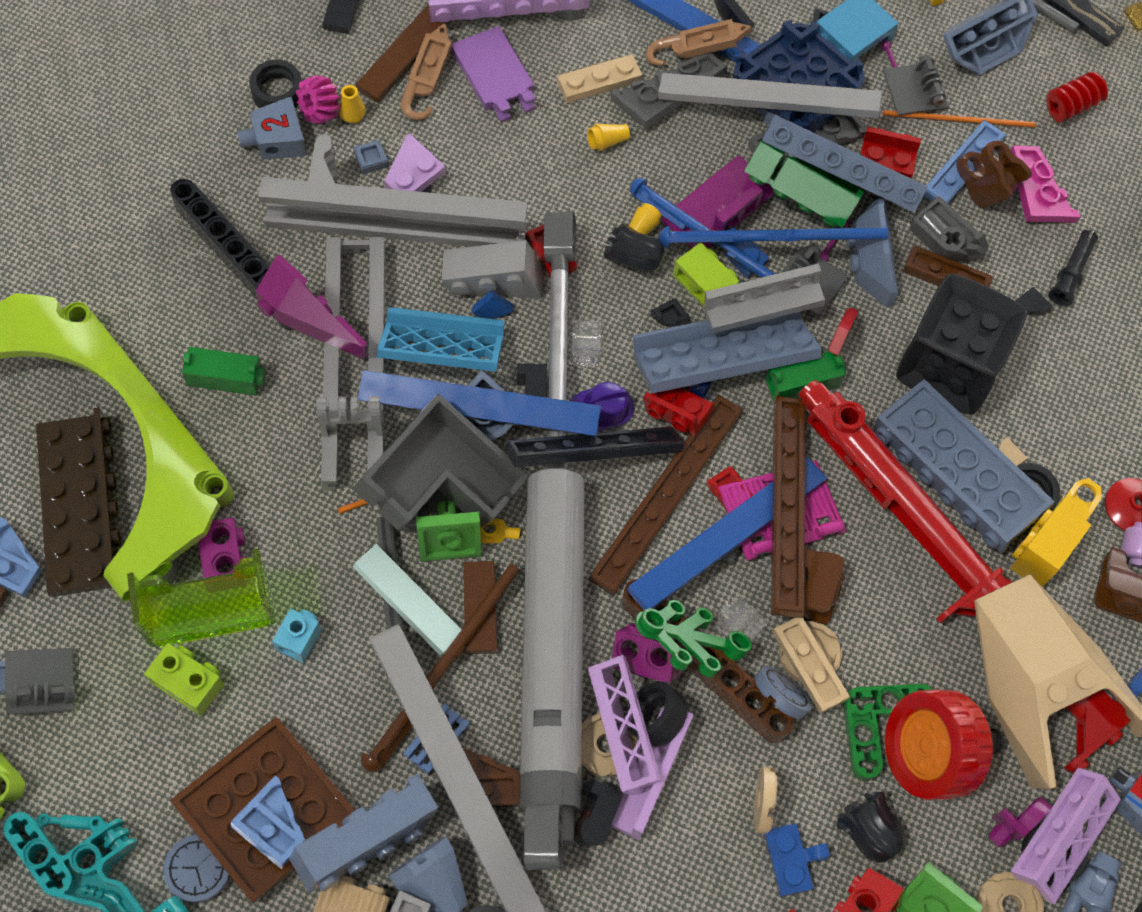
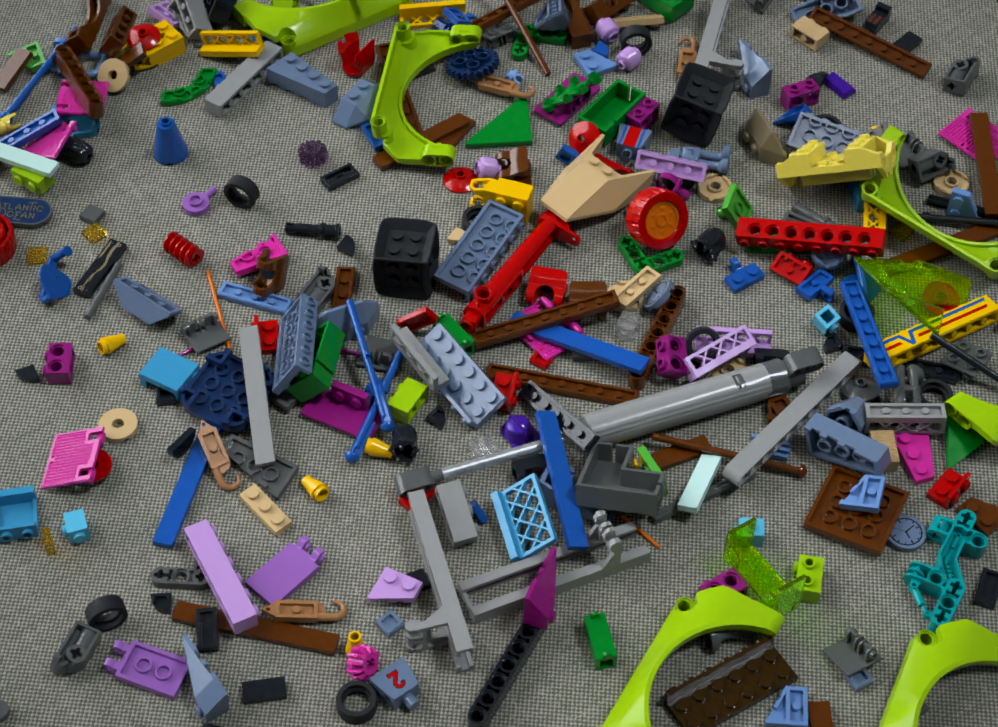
camera: 105 degrees left, 15 degrees down
green plant [635,600,752,678] -> none
tan tile [754,766,777,834] -> none
none -> red piece [526,266,568,307]

